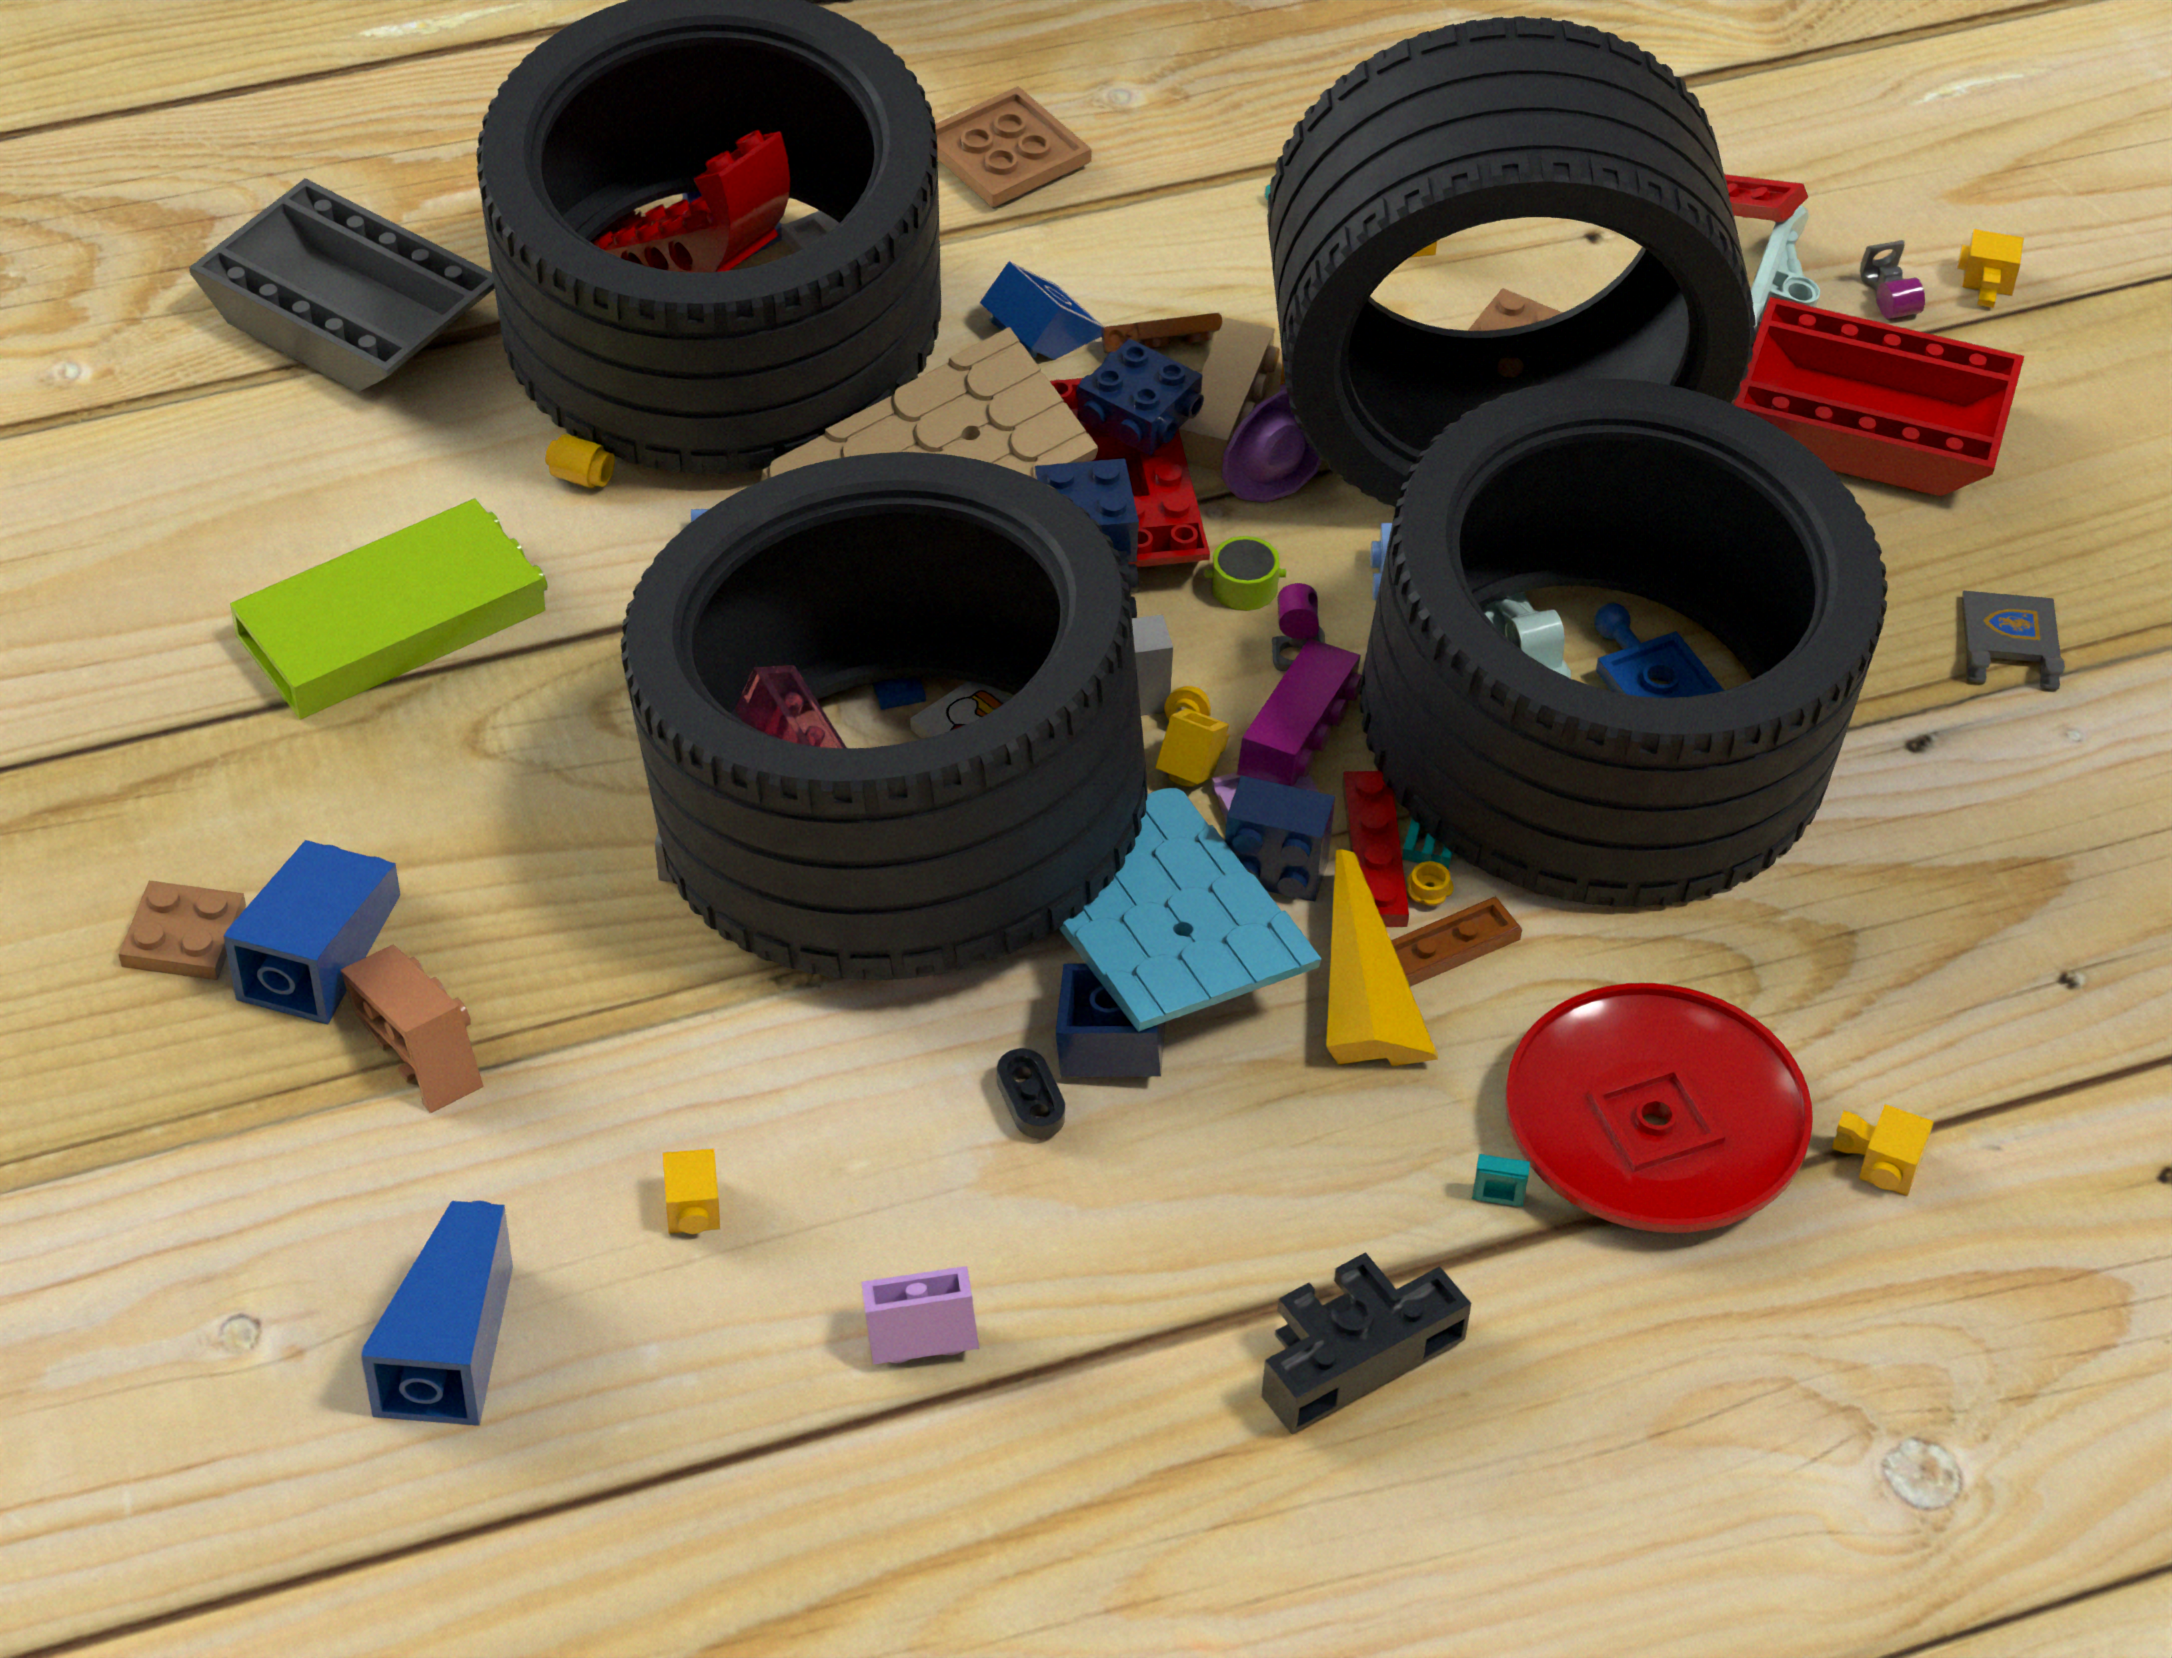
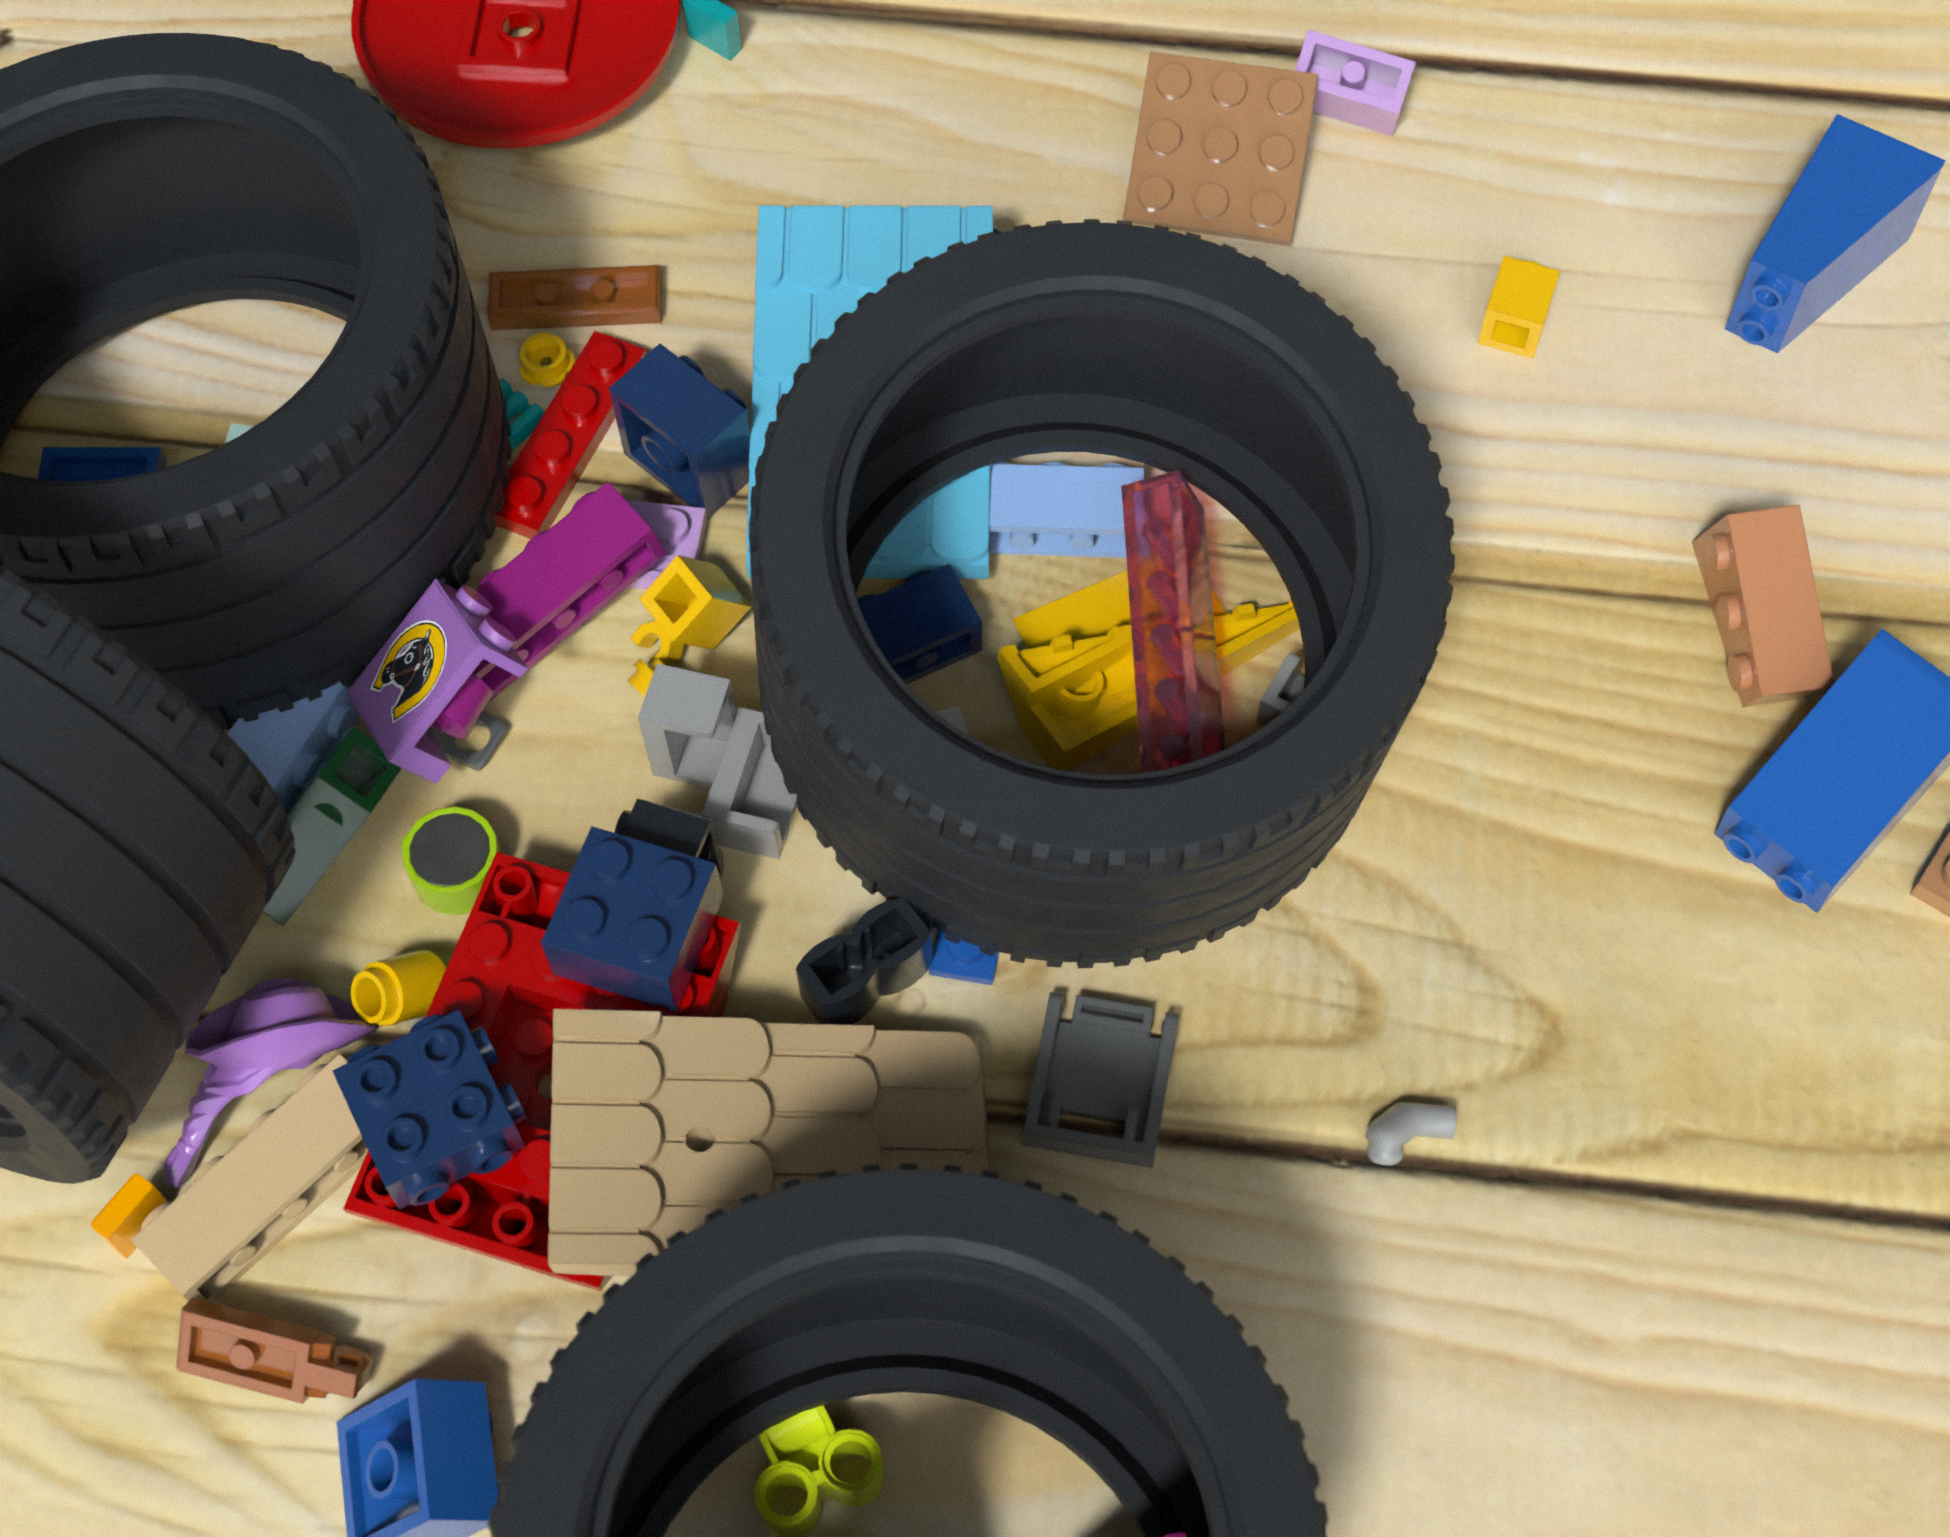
camera: 150 degrees left, 15 degrees up
lime brick [230,498,548,720] -> none
yellow wedge [1326,849,1438,1066] -> none
none -> slope [262,726,402,926]
none -> medium lavender panel [346,579,528,784]
none -> yellow brick [351,950,447,1026]
none -> medium nougat plate [1123,51,1318,246]
none -> light grey arm [1365,1102,1456,1165]

